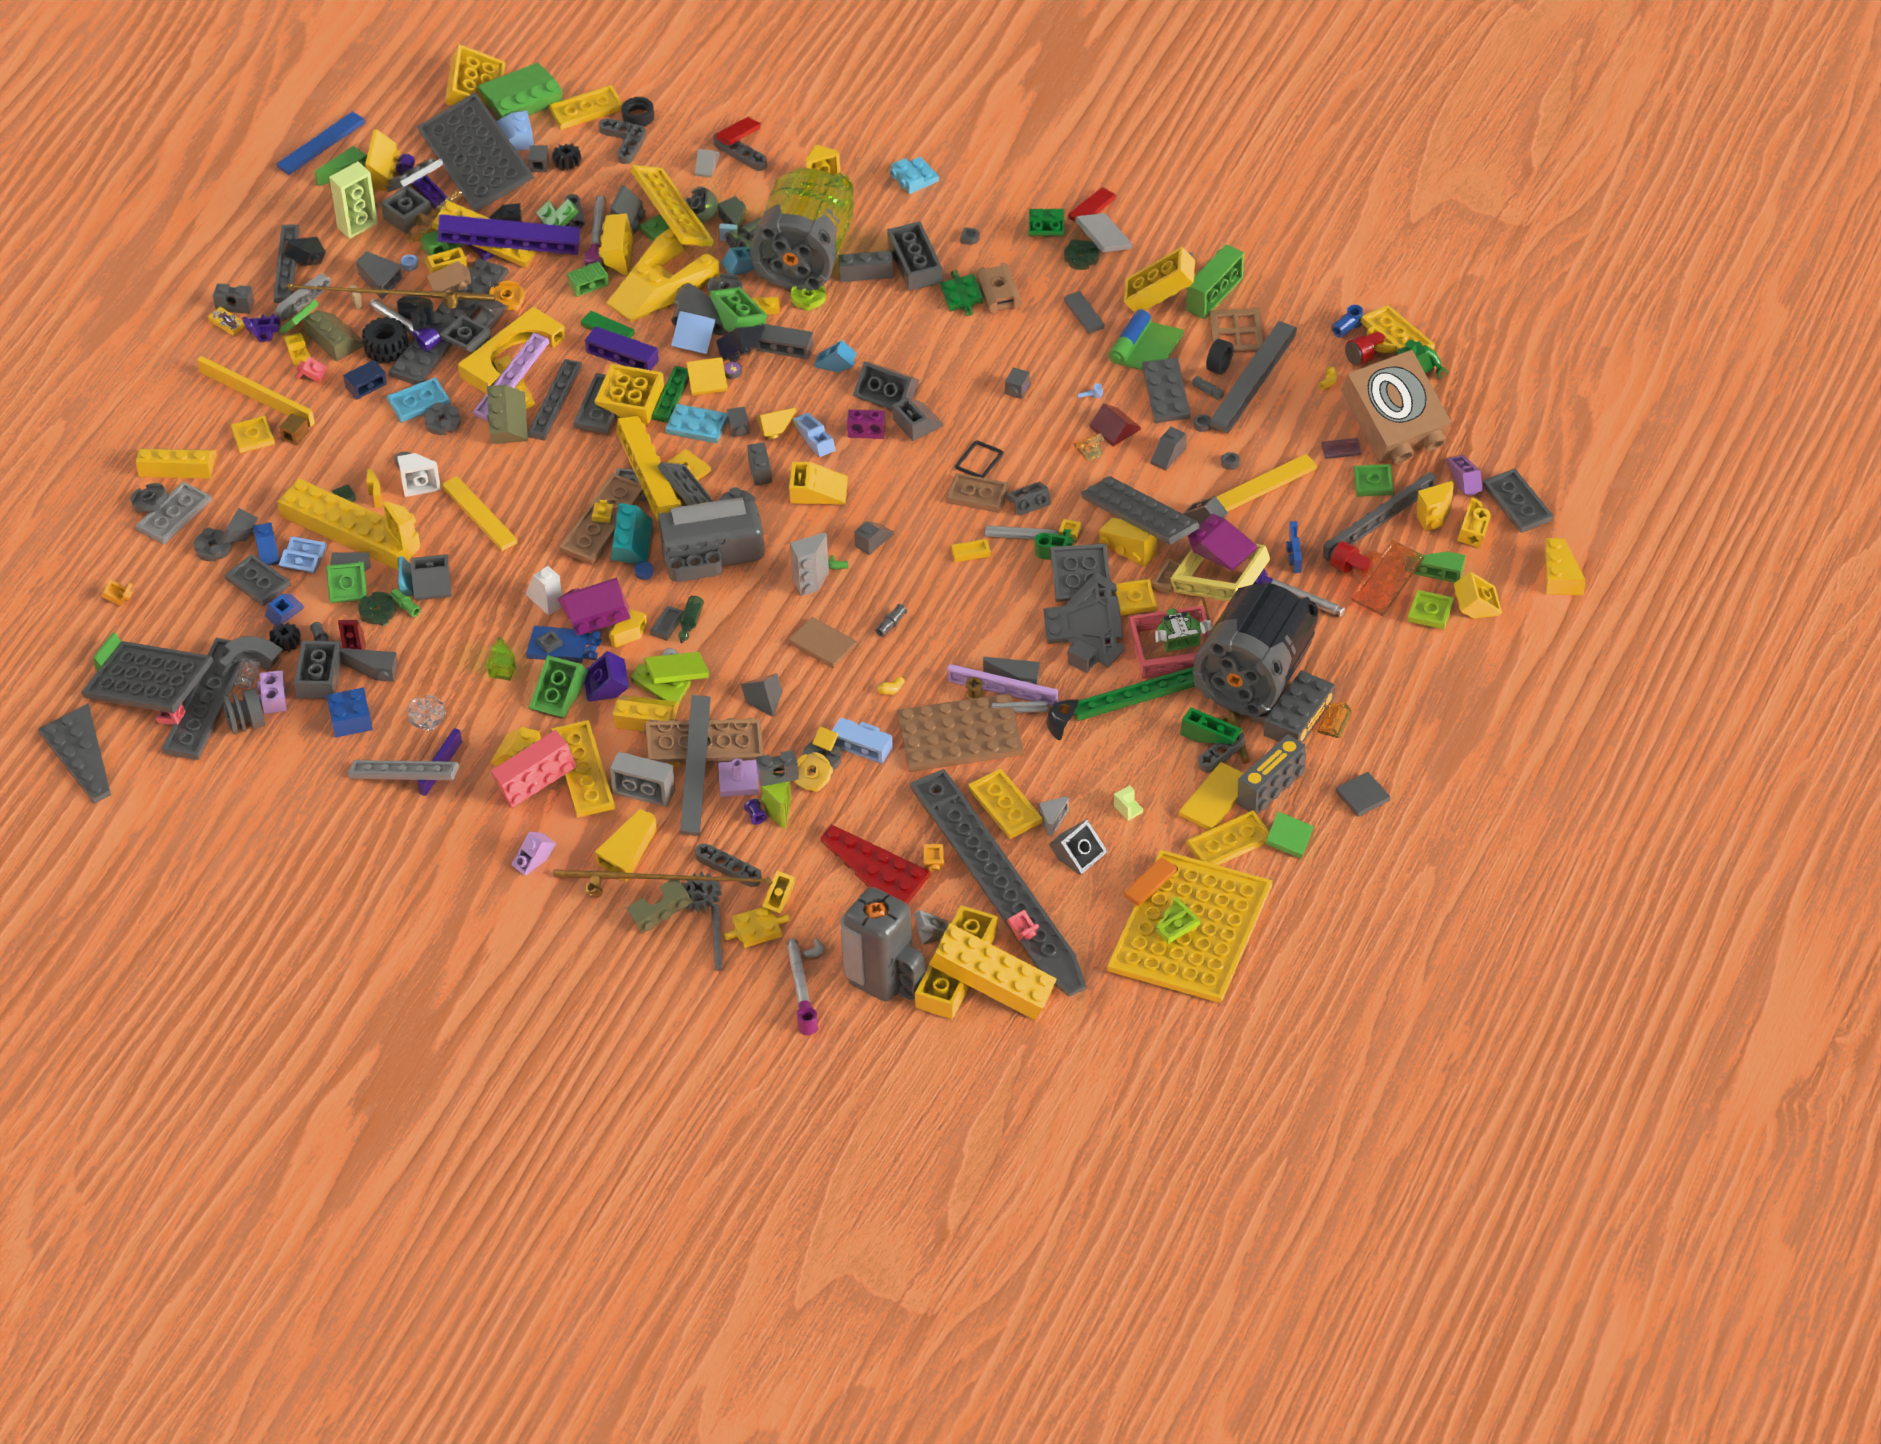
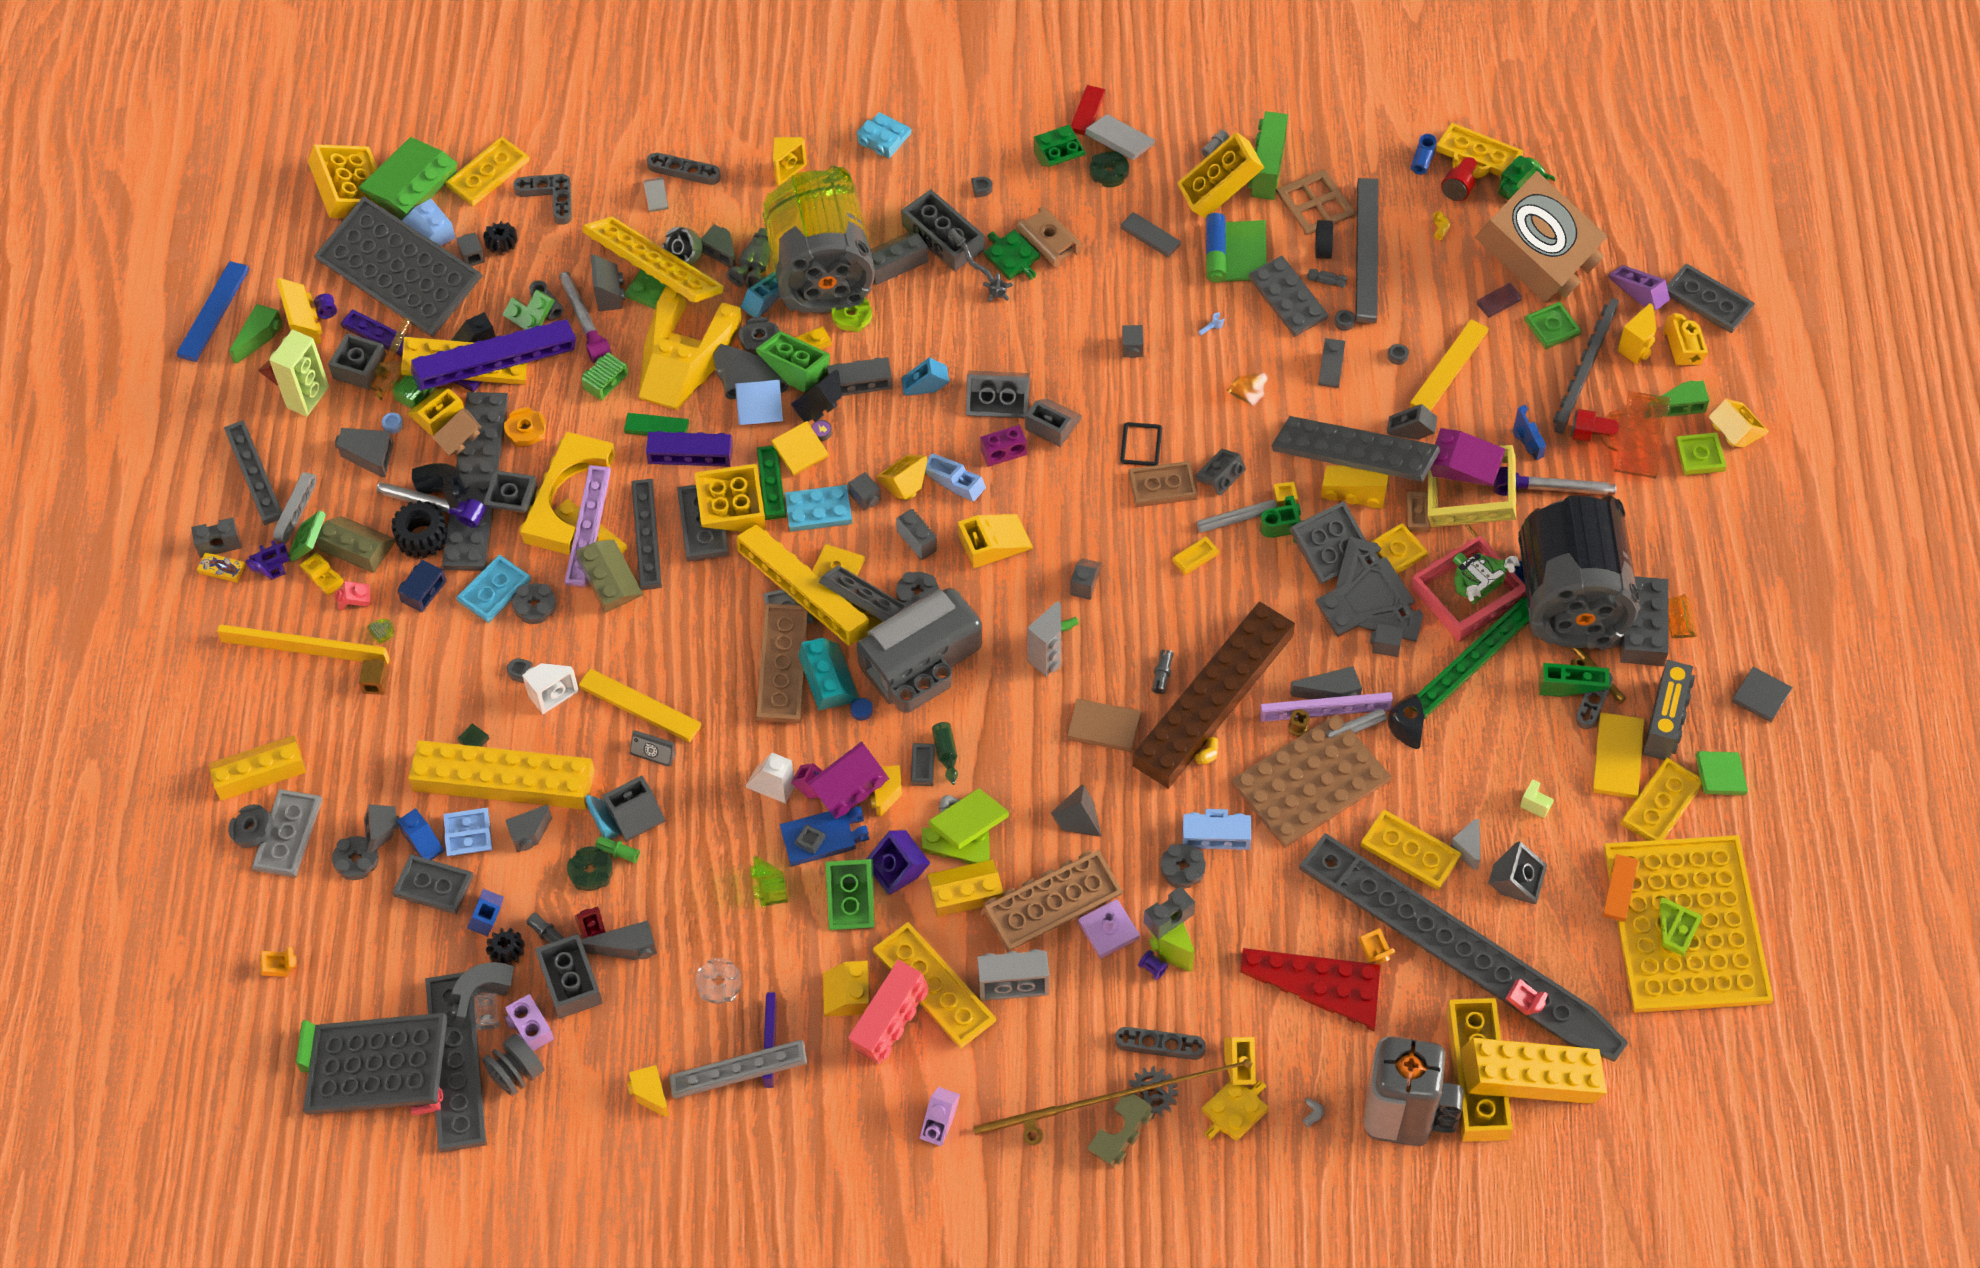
camera: 25 degrees left, 10 degrees up
dark grey wing [38,703,111,804] -> none
yellow tile [230,416,275,453] -> none
black slope [282,236,326,266] -> none
pearl gold piece [287,283,497,309] -> none
bright green tile [326,562,367,603] -> none
blue brick [326,687,373,738] -> none
tan tile [349,285,363,310] -> none
yellow slope [367,469,382,508] -> none
yellow slope [383,501,416,551] -> none
plate [385,158,444,192] -> none
flat silver slope [474,300,508,329] -> none
yellow tile [592,500,613,523] -> none
yellow slope [595,808,657,882] -> none
yellow slope [599,213,634,276] -> none
black tyre [621,97,654,127] -> none
dark grey tile [680,695,711,836] -> none
flat silver bar [711,904,723,971] -> none
red tile [715,116,761,146] -> none
light blue tile [719,224,738,241] -> none
piece [787,939,818,1035] -> none
yellow plate [795,752,833,792] -> none
yellow tile [812,726,839,752] -> none
light grey slope [914,910,948,944] -> none
dark red slope [1090,403,1141,447] -> none
yellow wedge [1544,538,1586,595] -> none
none -> clear neon green tile [367,619,394,645]
none -> yellow slope [627,1065,669,1117]
none -> slope [630,730,676,767]
none -> dark grey piece [948,228,1013,302]
none -> reddish brown brick [1132,601,1295,789]

